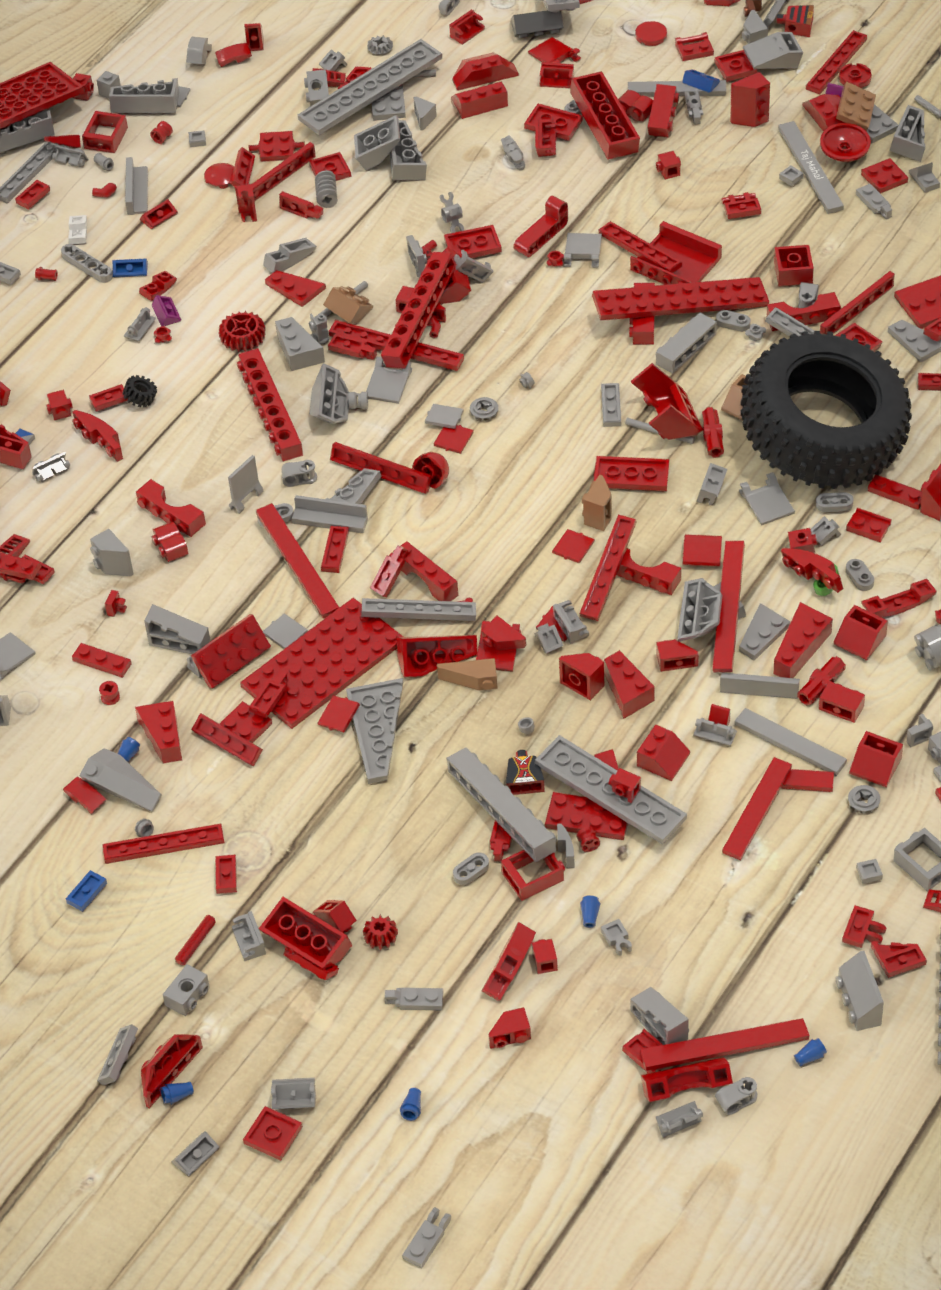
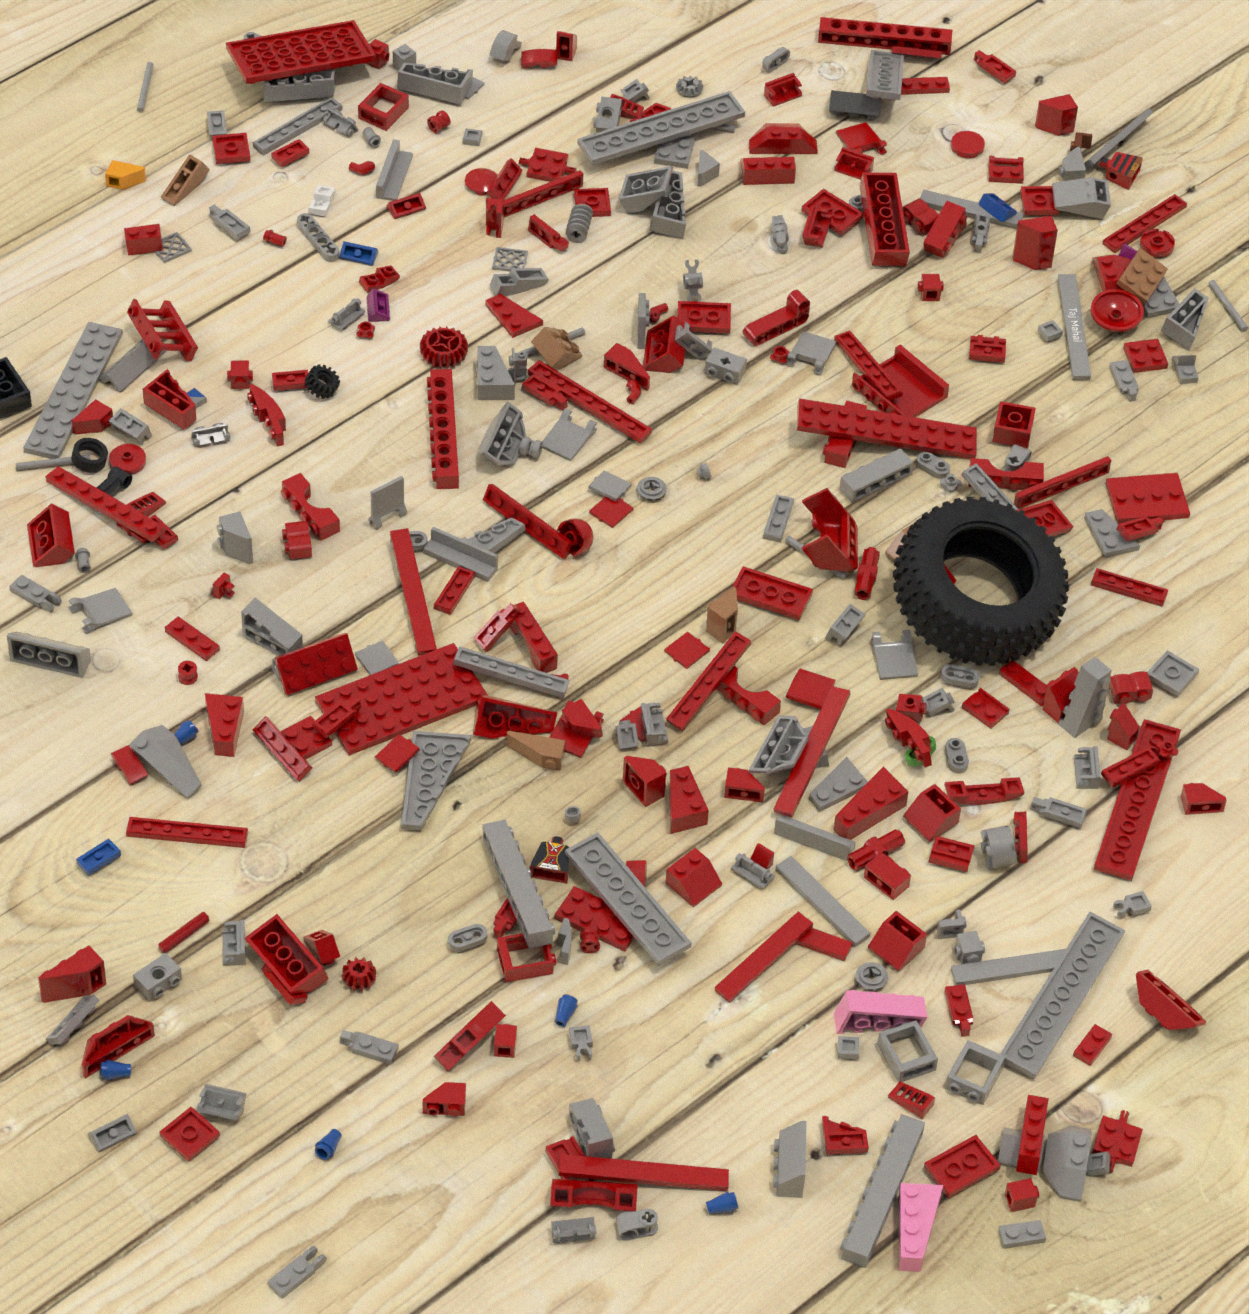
camera: 10 degrees right, 0 degrees up
red slope [44,135,81,148] -> none
light grey plate [135,818,154,837] -> none
red plate [215,854,237,894] -> none
light grey piece [281,460,317,487] -> none
red brick [381,252,457,369] -> none
red brick [608,768,641,803] -> none
red hinge [842,905,887,948] -> none
none -> red slope [38,945,107,1003]
none -> light grey window [492,247,528,272]
none -> light grey brick [705,347,747,385]
none -> bright pink wedge [834,990,927,1034]
none -> red plate [929,836,975,872]

